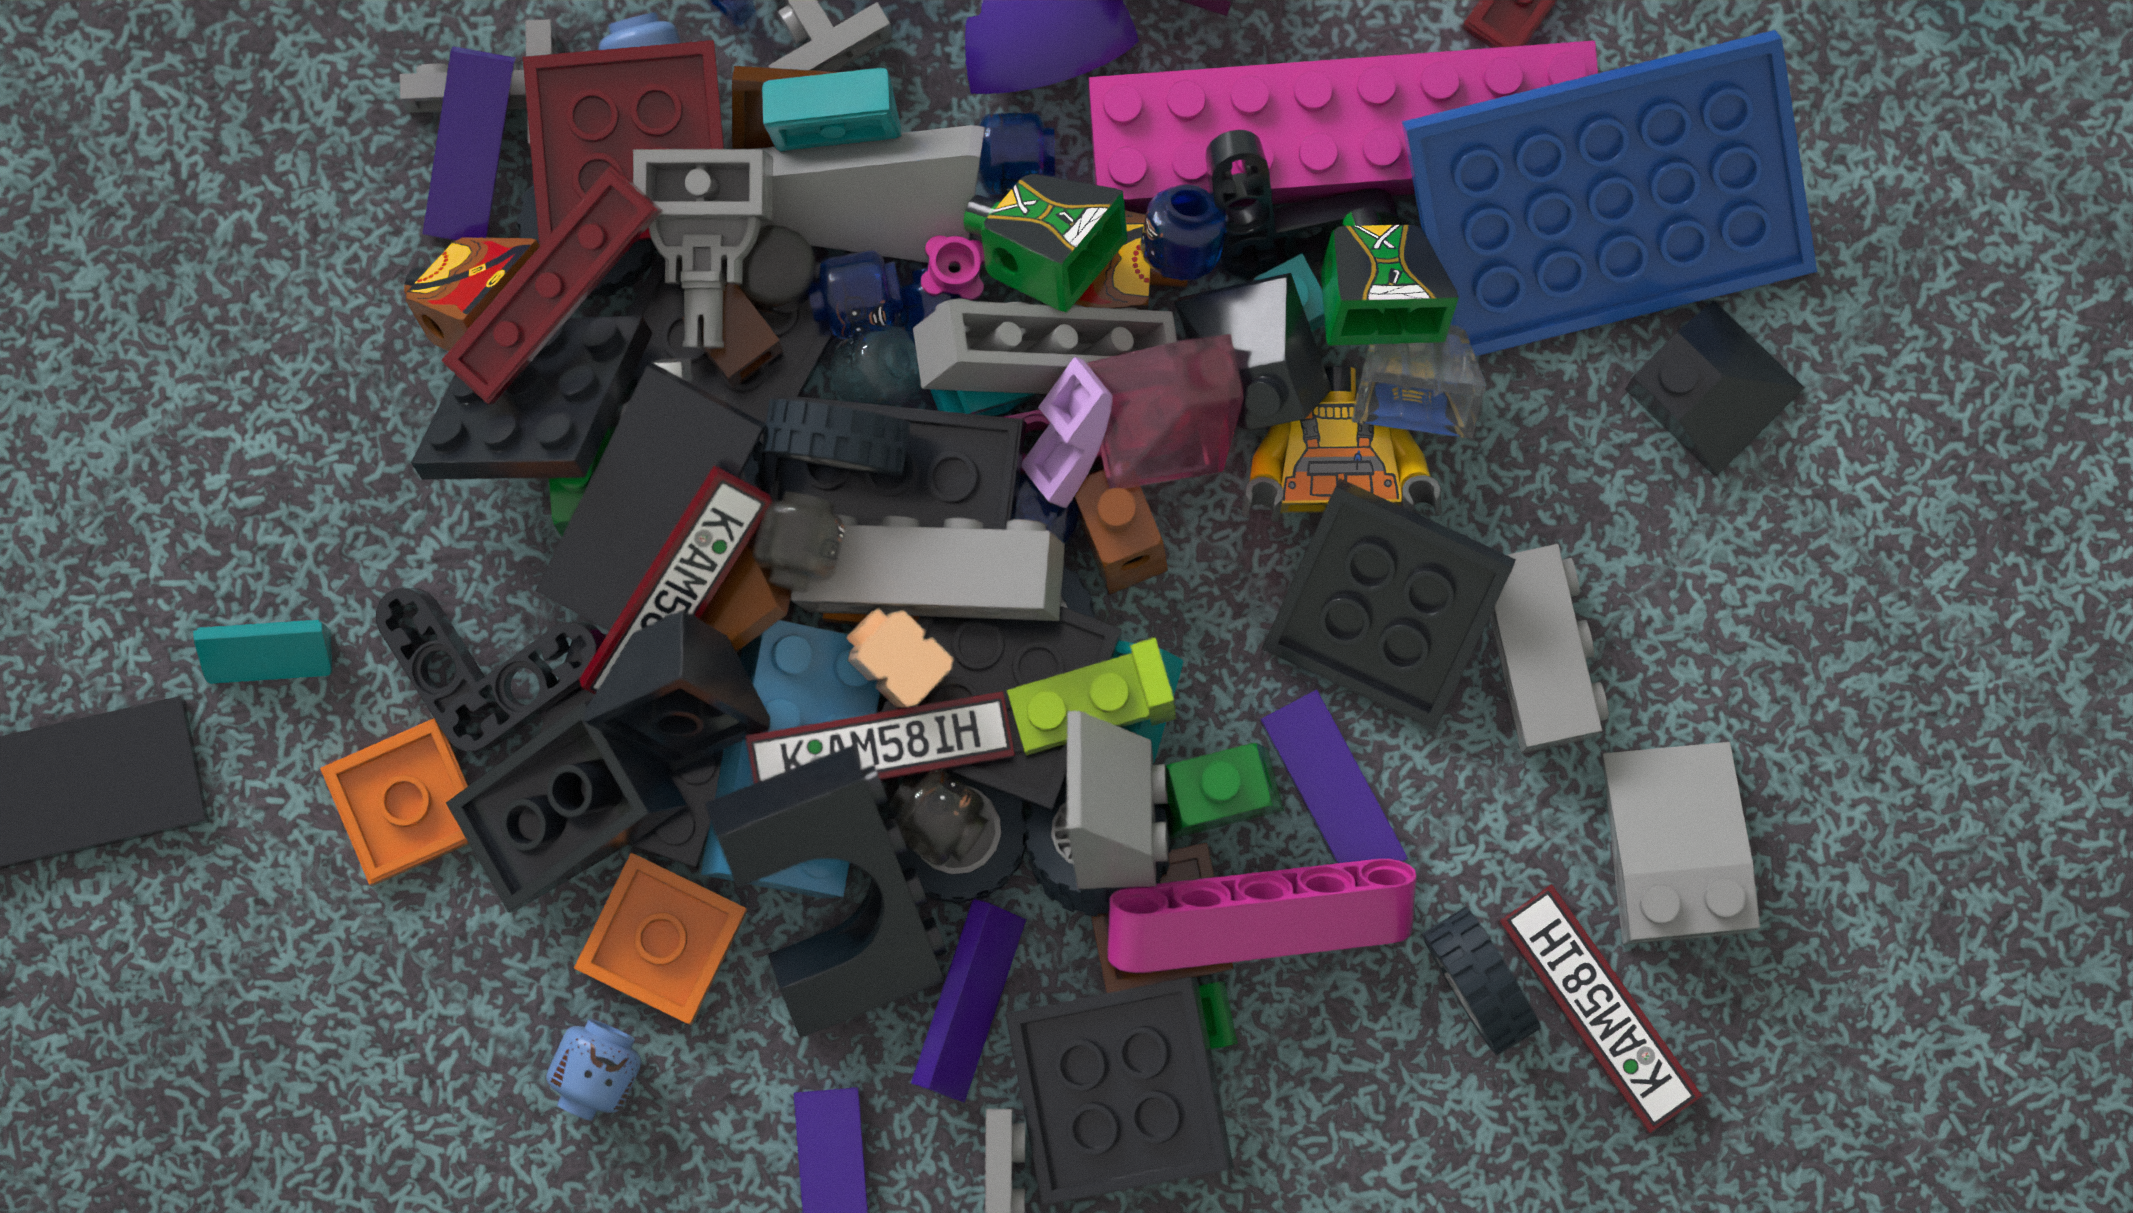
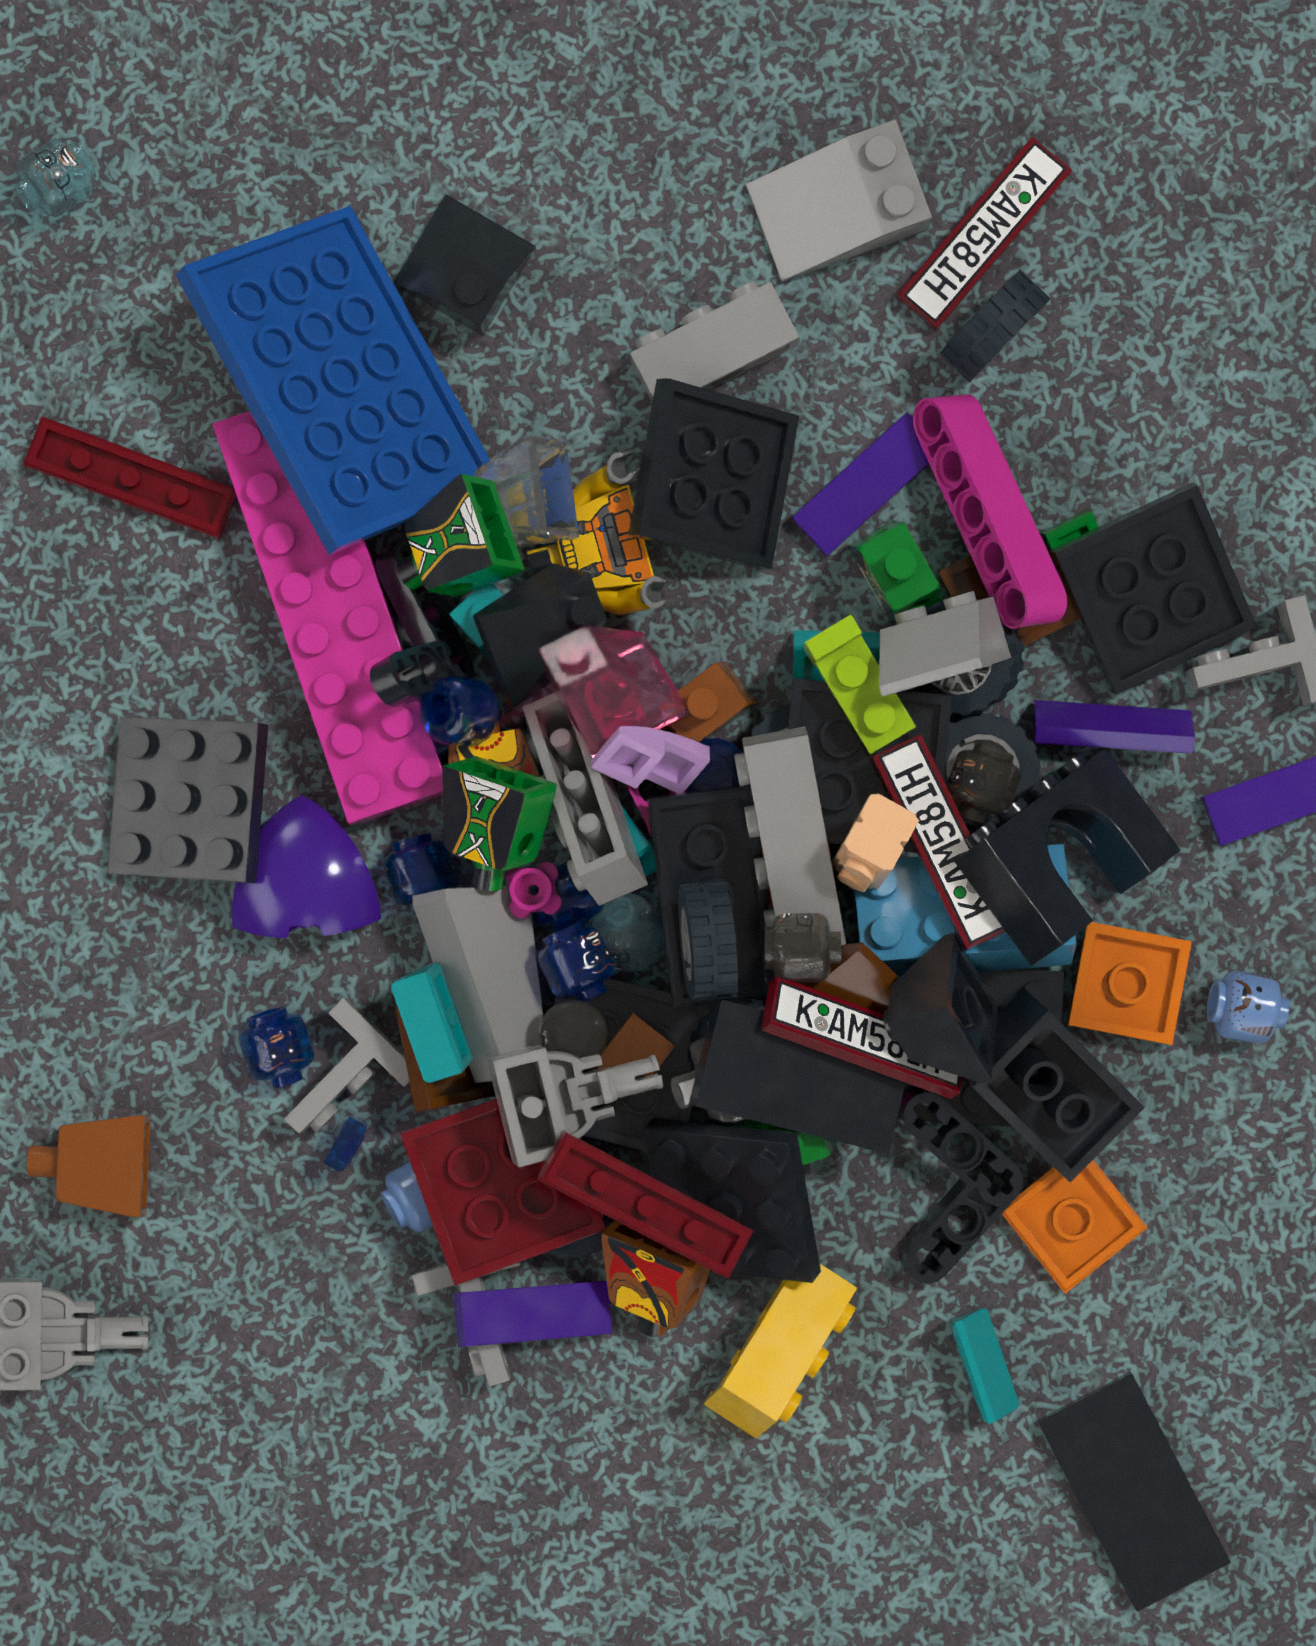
camera: 105 degrees left, 5 degrees up
none -> yellow wedge [704,1264,857,1439]

